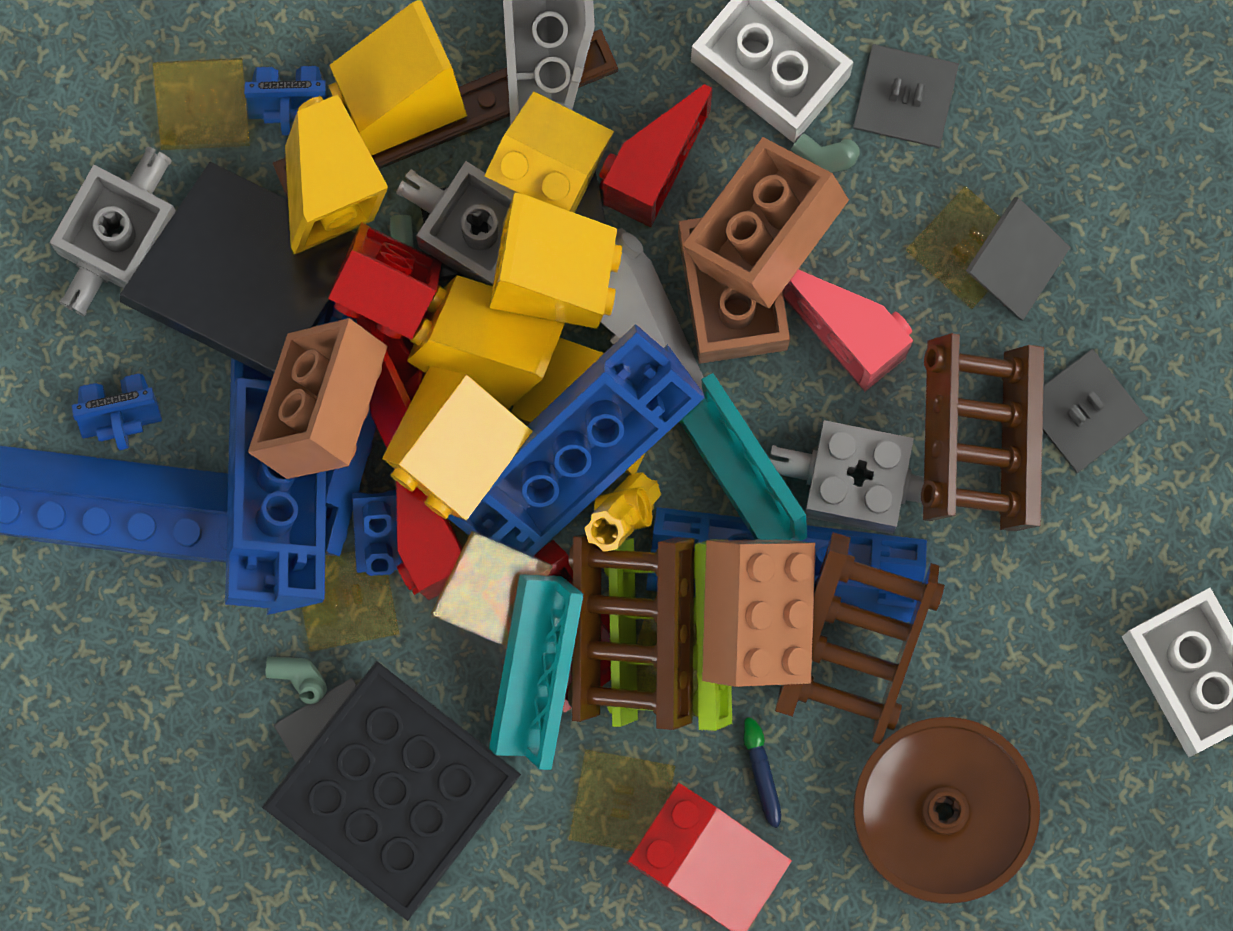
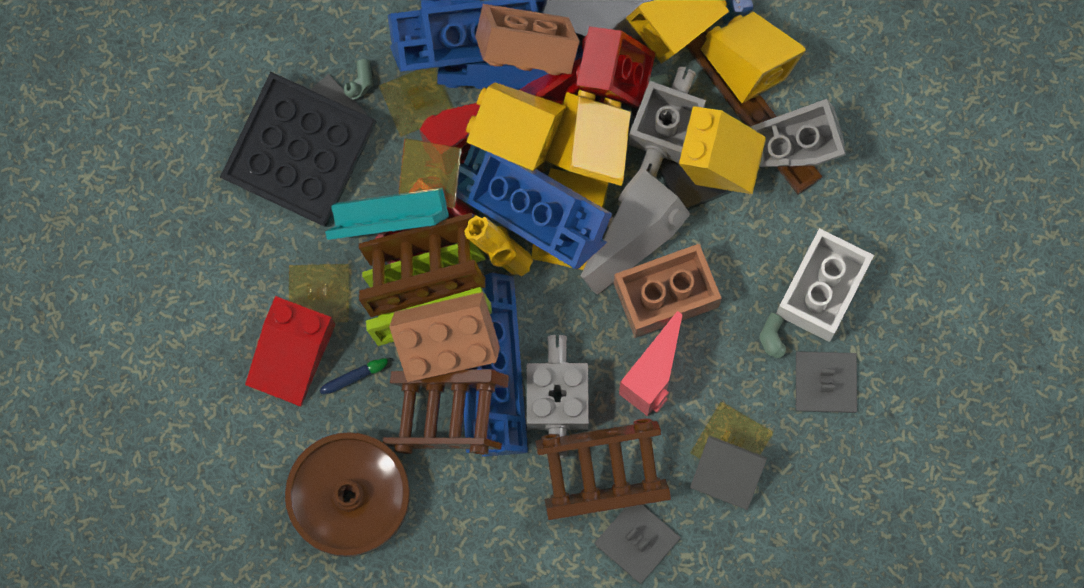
camera: 80 degrees right, 5 degrees down
blue hips [352,490,402,576] -> none
yellow slope [489,192,622,329] -> none
red slope [599,84,712,227] -> none
teal fence [679,373,807,541] -> none
nougat brick [682,137,849,309] -> none

